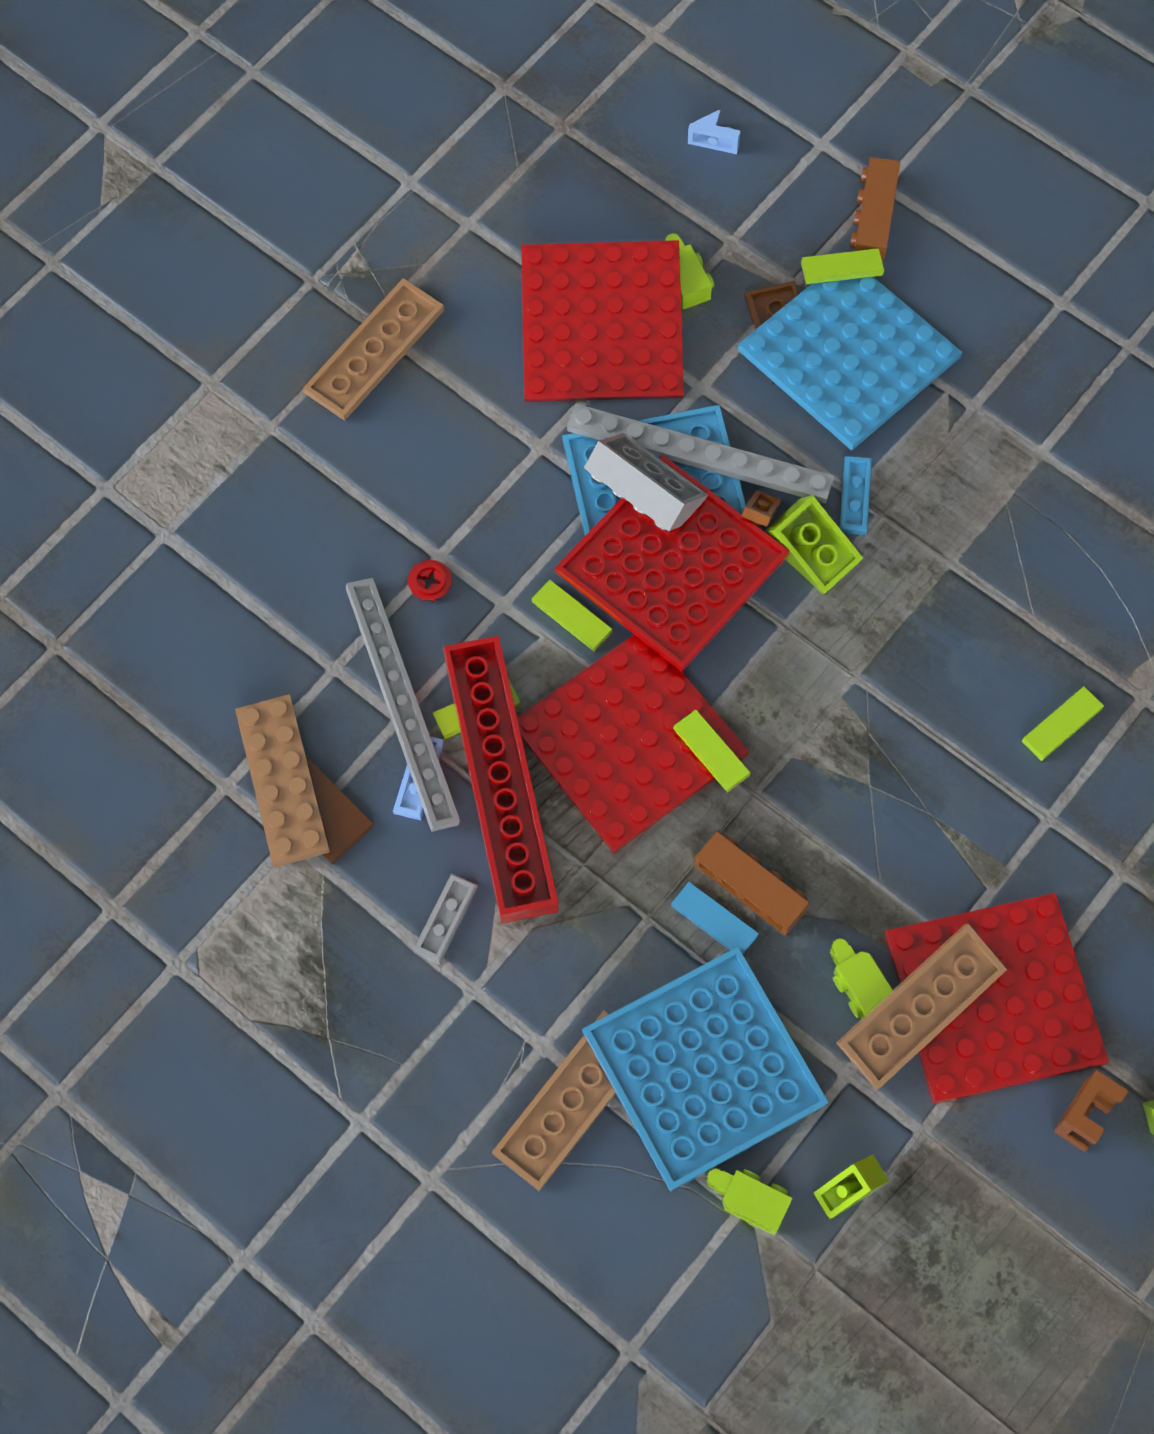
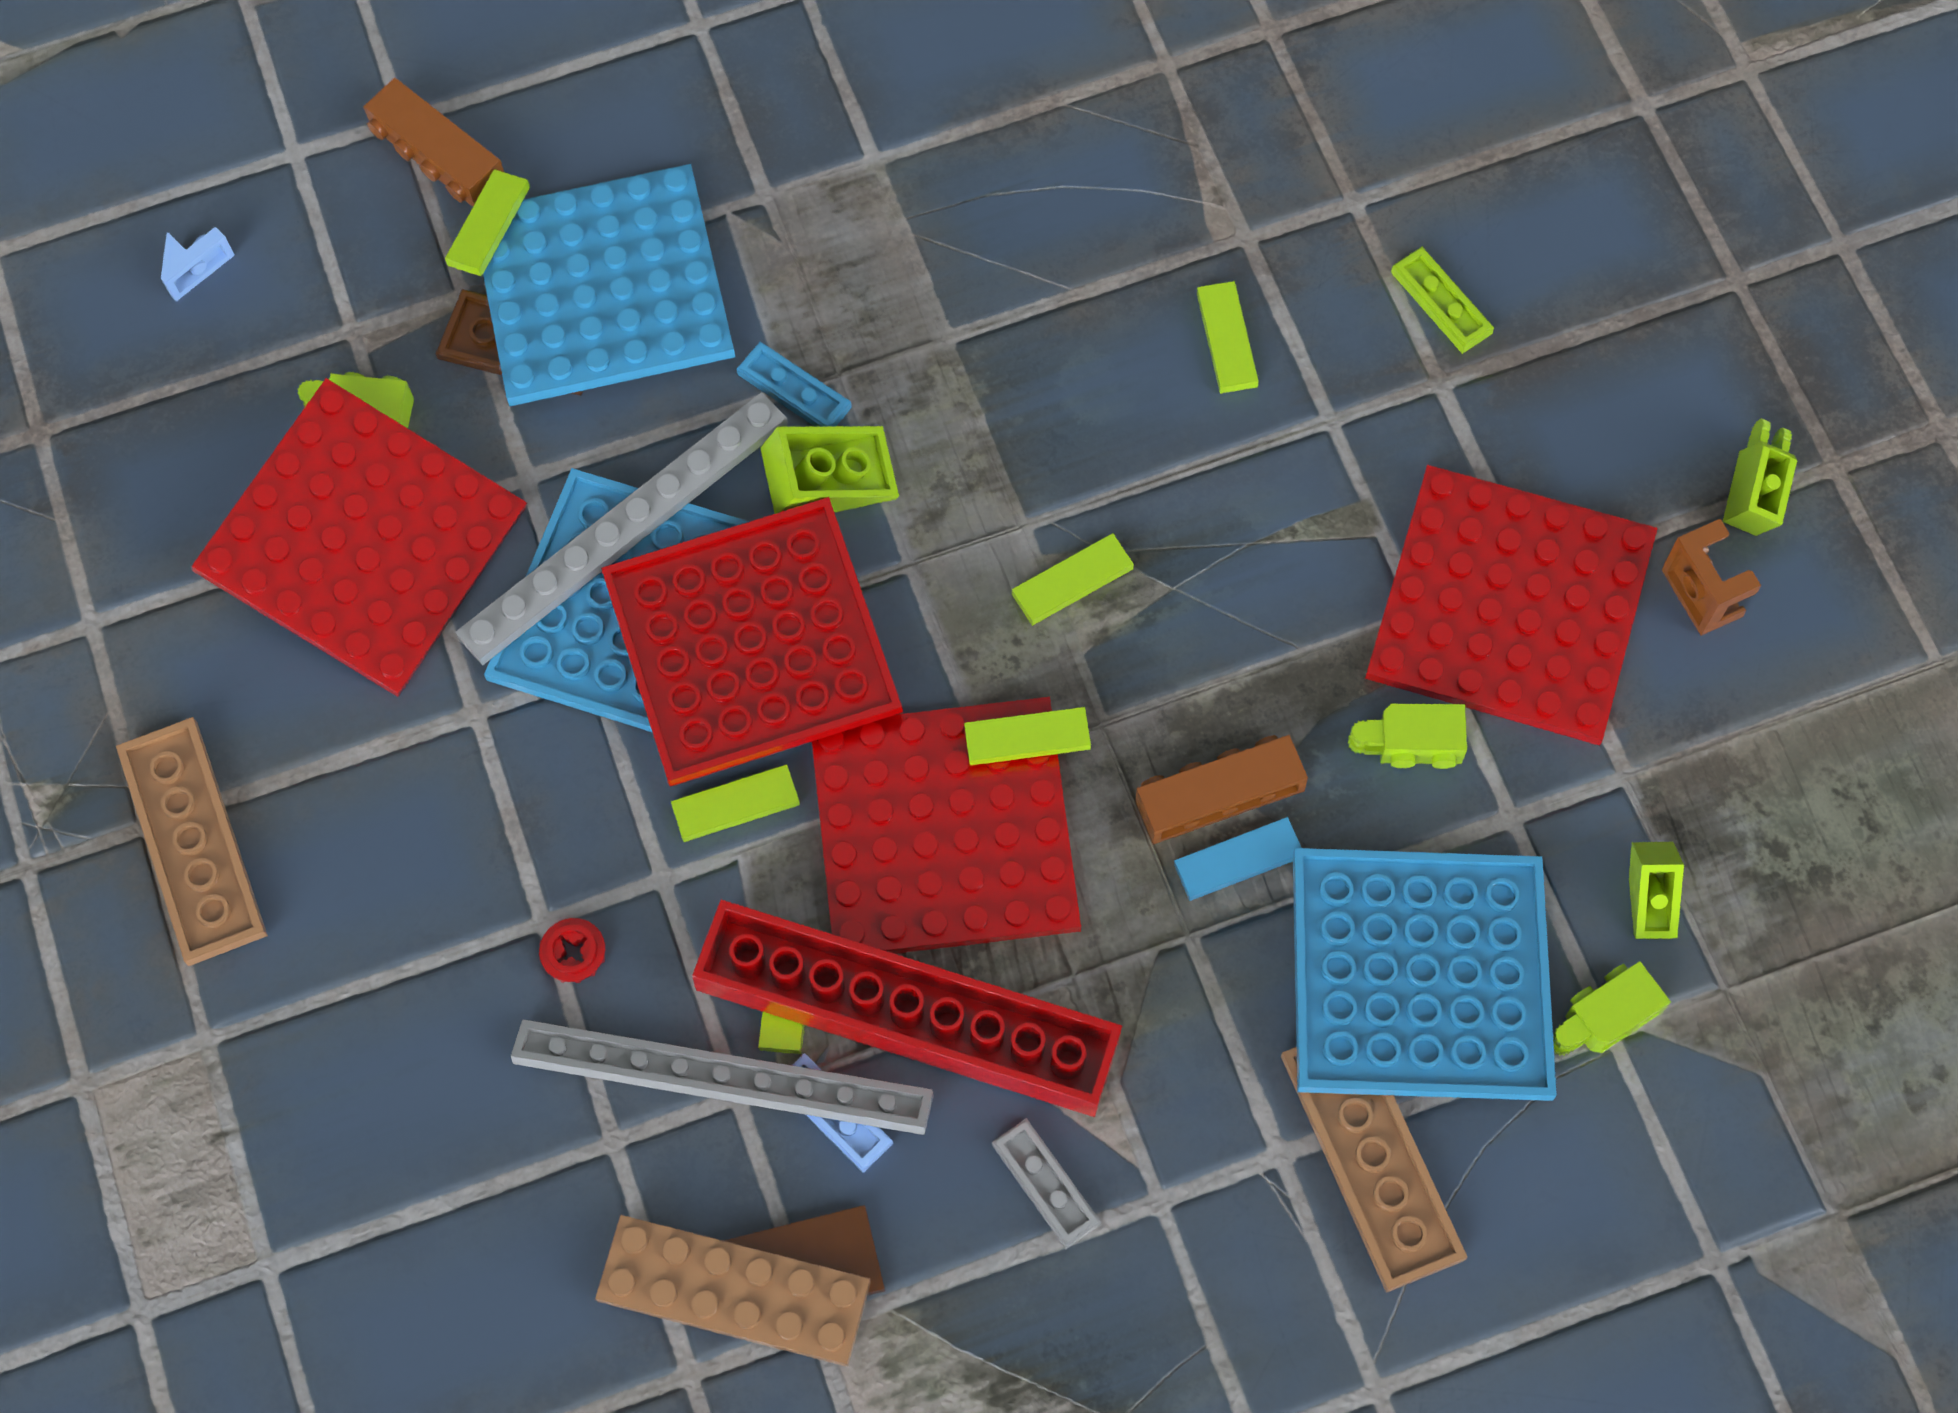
camera: 60 degrees left, 0 degrees up
slope [584,433,708,531] -> none
dark orange plate [742,490,782,526] -> none
medium nougat plate [836,924,1007,1089] -> none
none -> lime tile [1012,533,1134,626]

